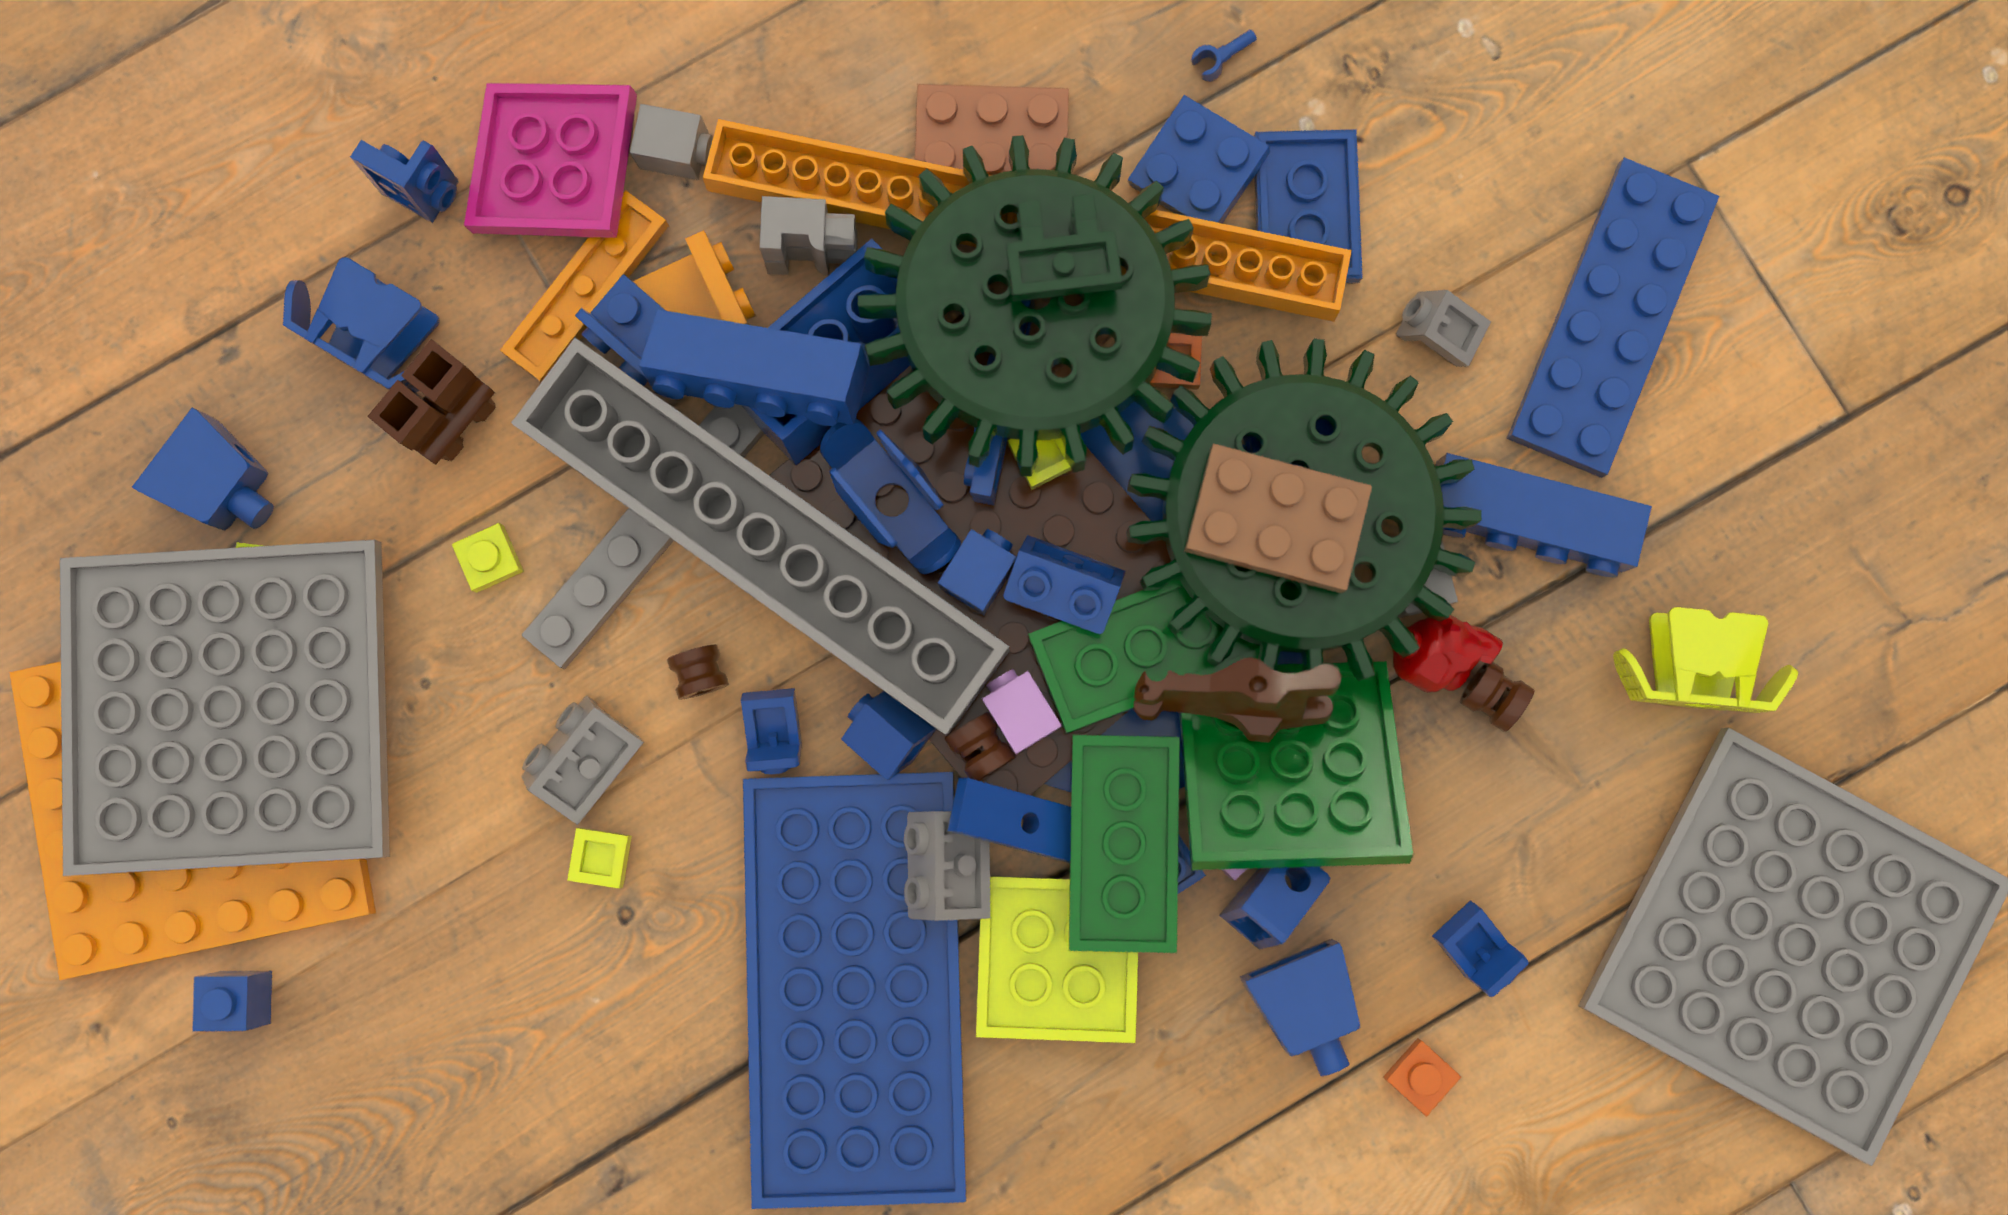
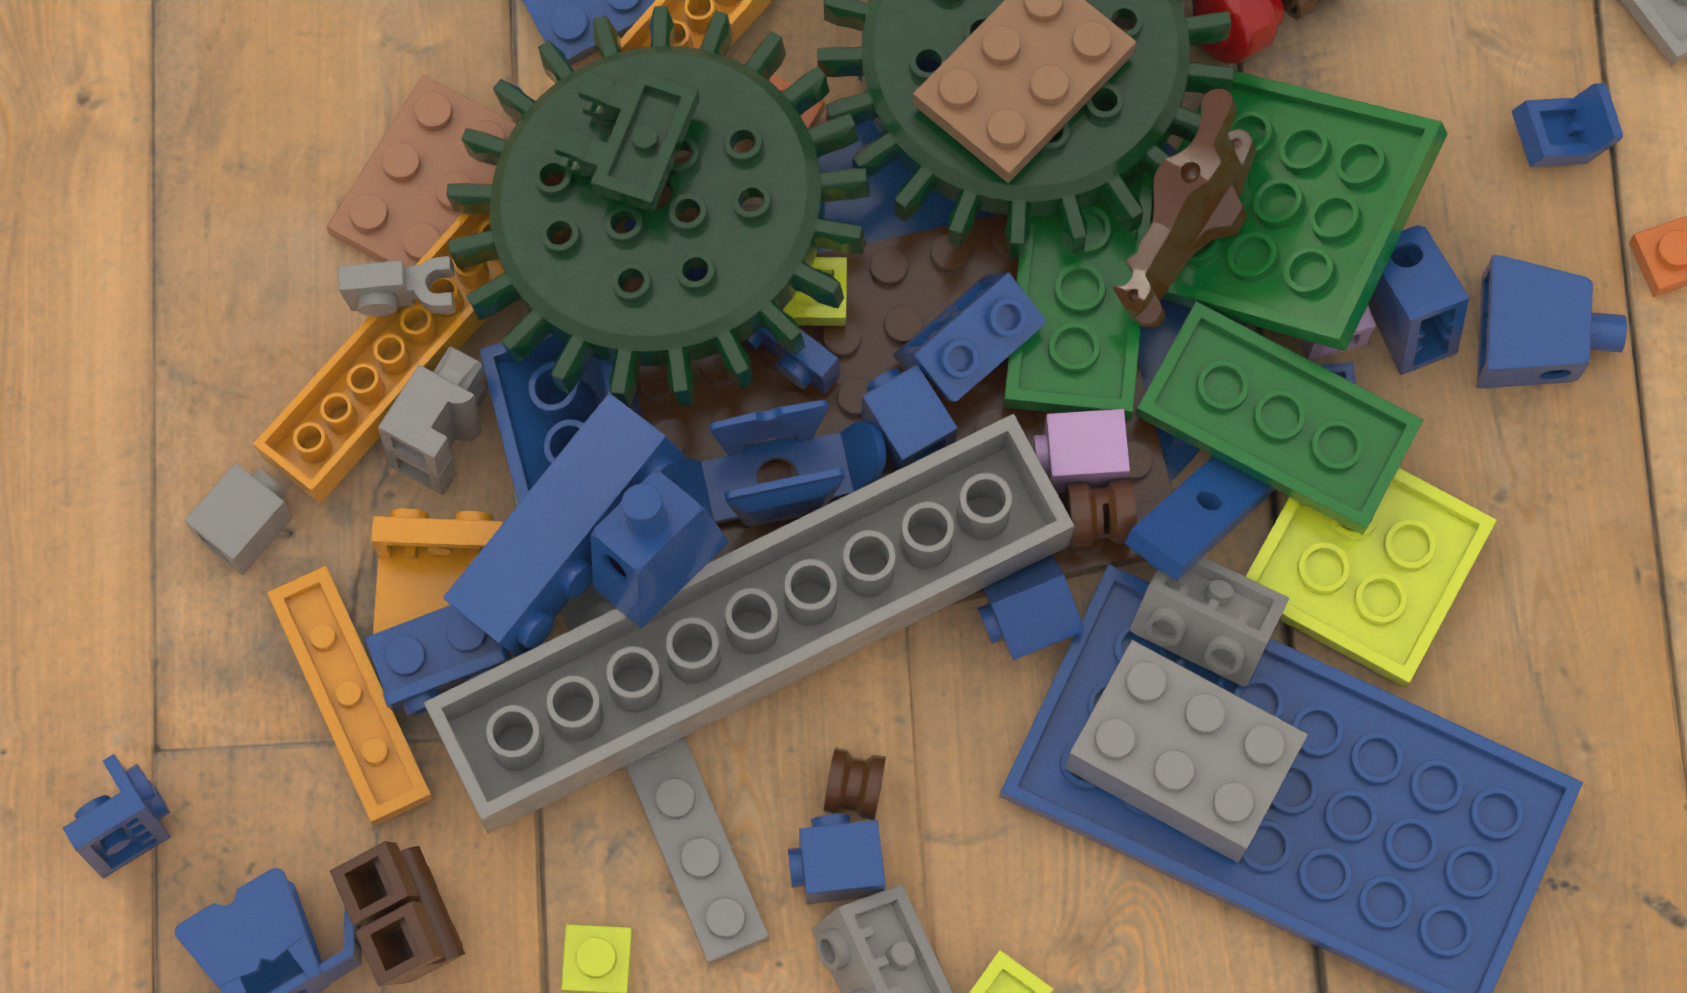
camera: 70 degrees left, 10 degrees down
dark pink plate [464,83,637,238] -> none
blue bracket [741,688,802,774] -> none
none -> light grey plate [338,256,456,317]
none -> blue torso [591,471,728,629]
none -> blue brick [788,814,886,904]
none -> light grey brick [1065,640,1308,863]

